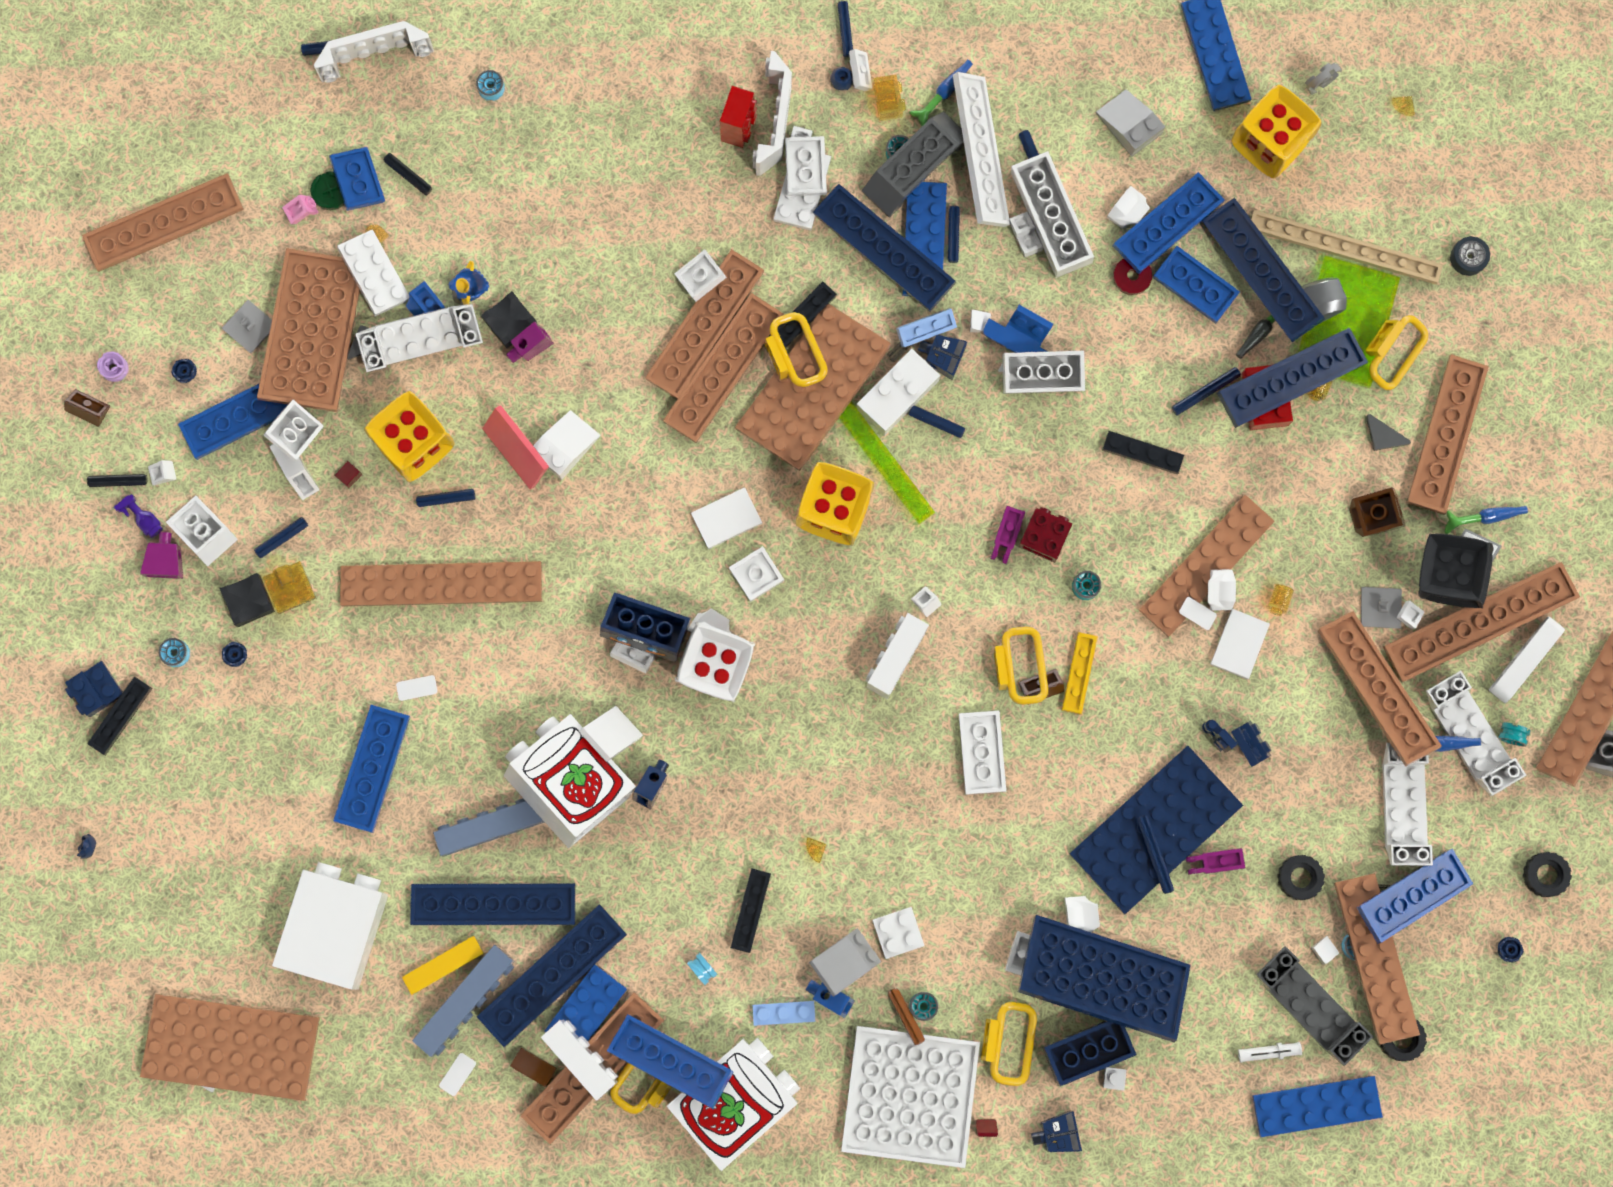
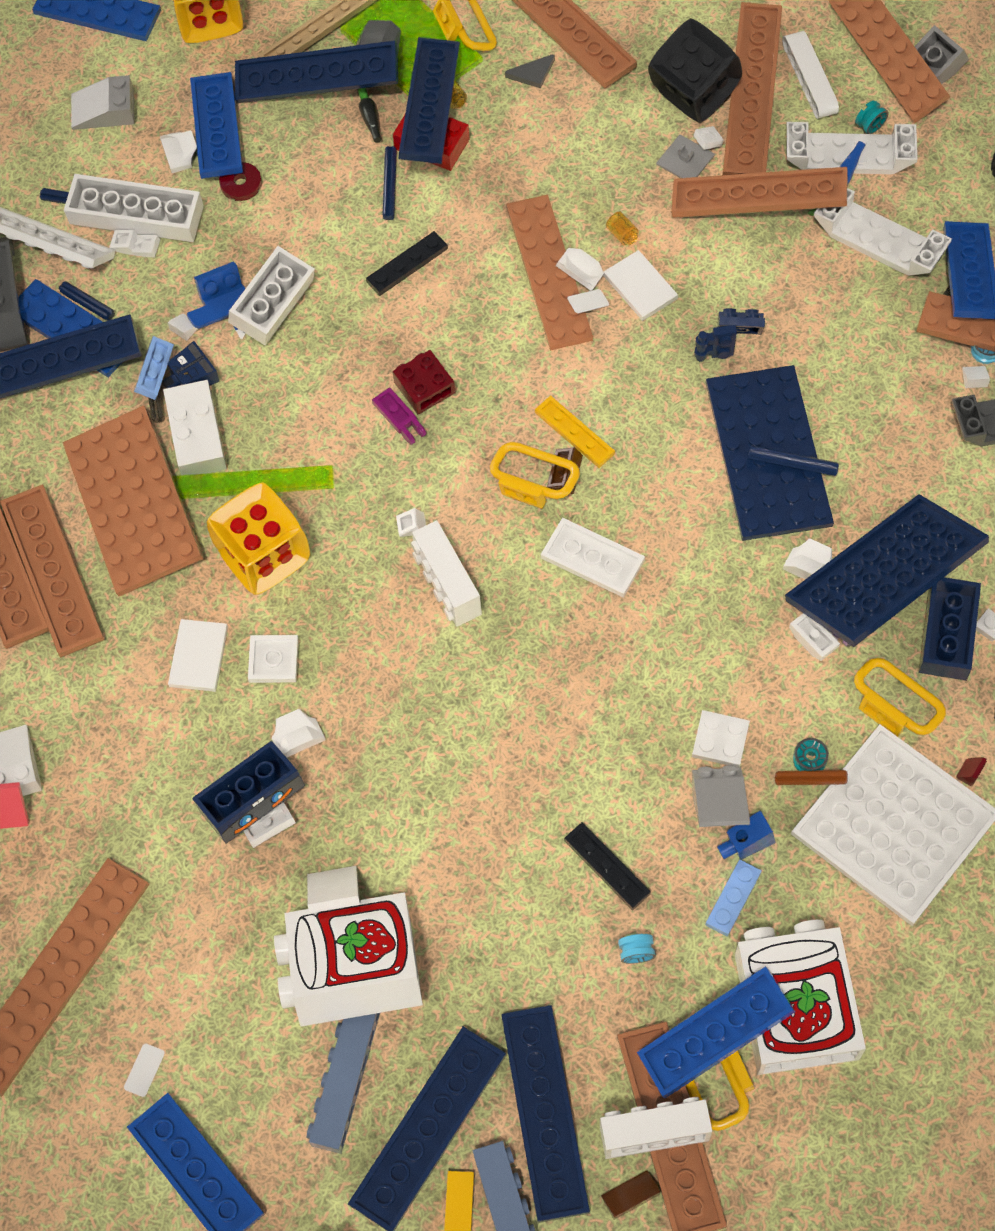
camera: 50 degrees left, 15 degrees down
blue plate [544,965,627,1041] -> none
dark blue torso [633,759,669,810] -> none
white piece [675,622,755,702] -> none
yellow bar [765,312,828,387] -> none
black plate [769,281,837,348] -> none
clear yellow tile [806,837,827,864] -> none
dark blue axle [909,405,965,438] -> none
teal wheel [1072,571,1101,600] -> none
blue plate [1153,246,1240,324] -> none
magenta hinge [1186,848,1246,875] -> none
black tyre [1277,855,1325,900] -> none
reddish brown slope [1349,487,1406,537] -> none
blue piece [1445,506,1528,534] -> none

